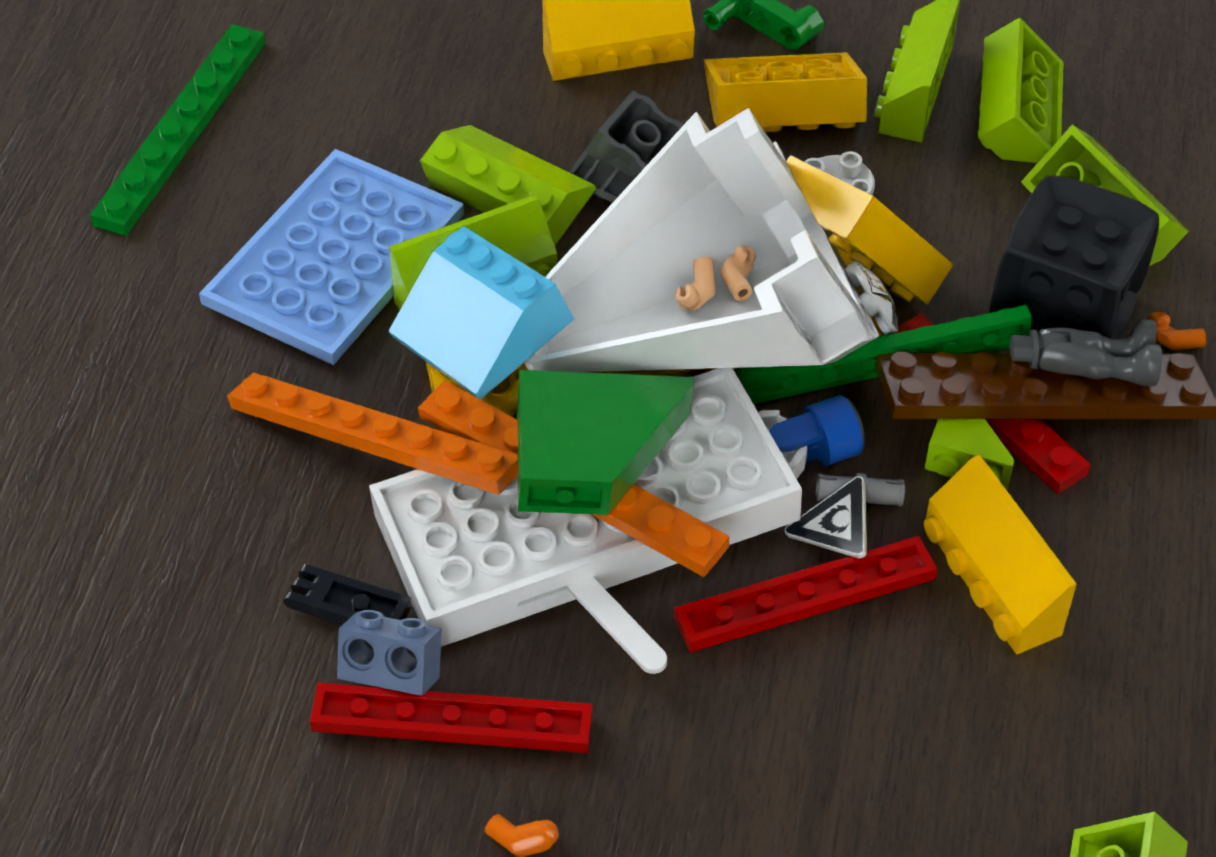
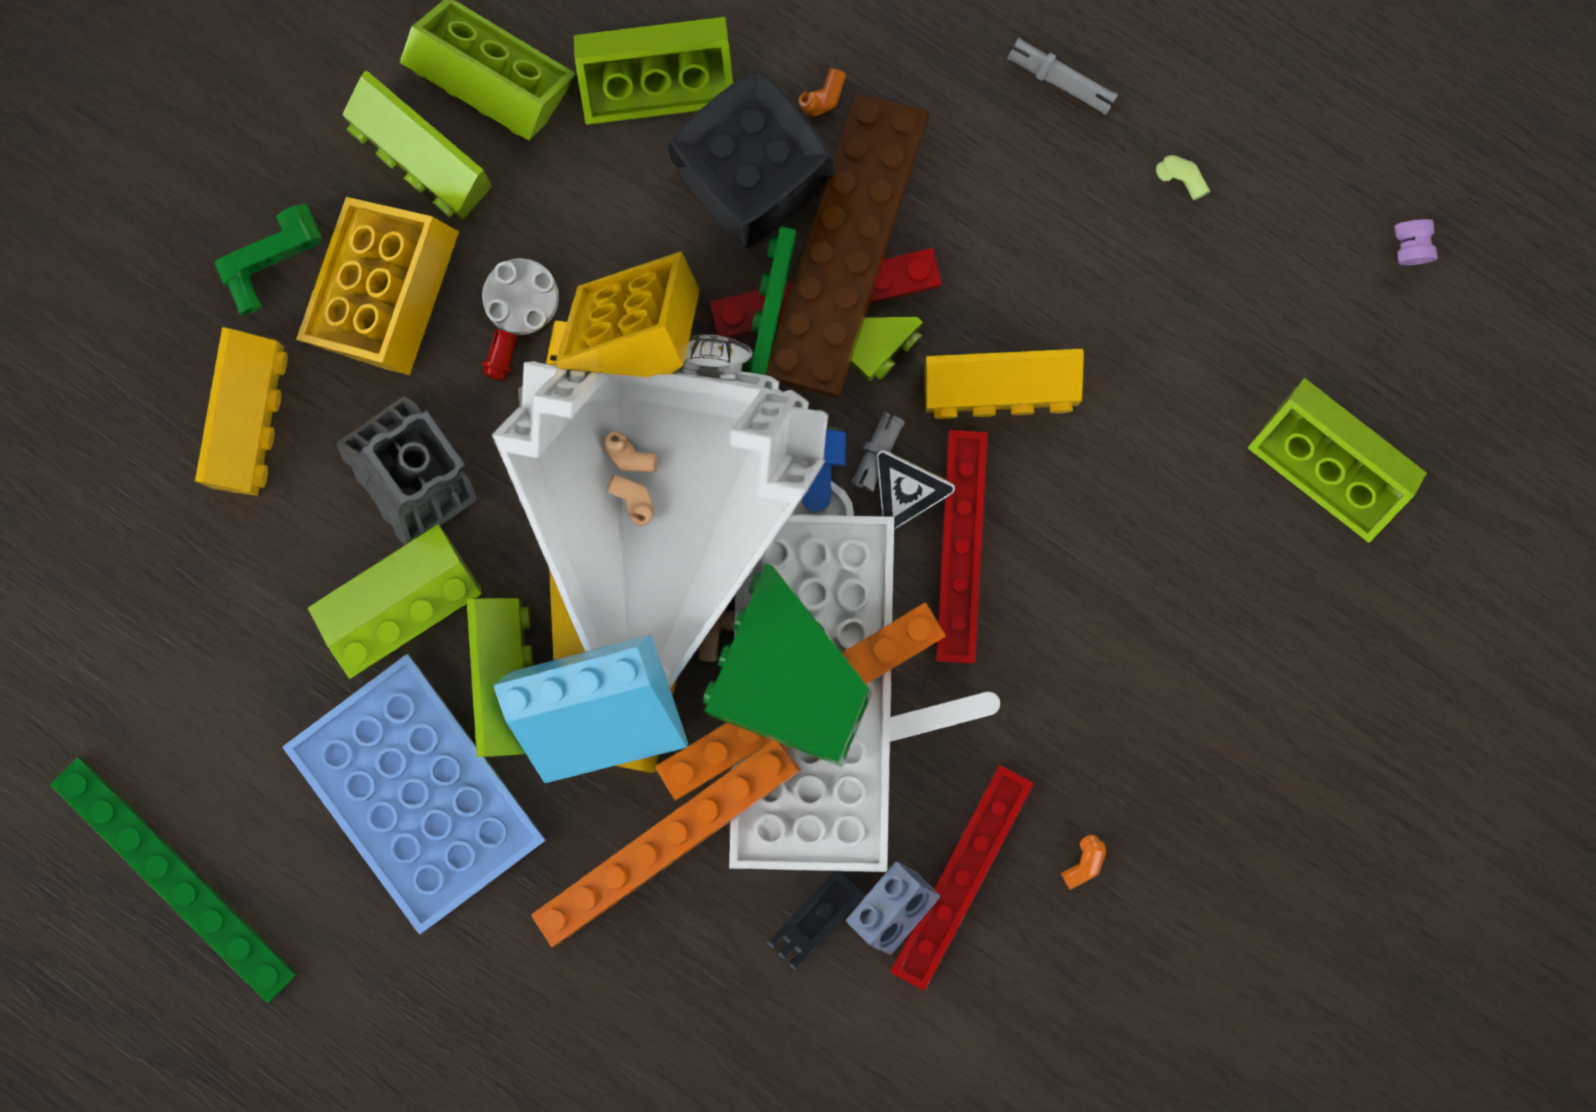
camera: 60 degrees left, 35 degrees up
dark grey piece [1009,319,1162,386] -> none

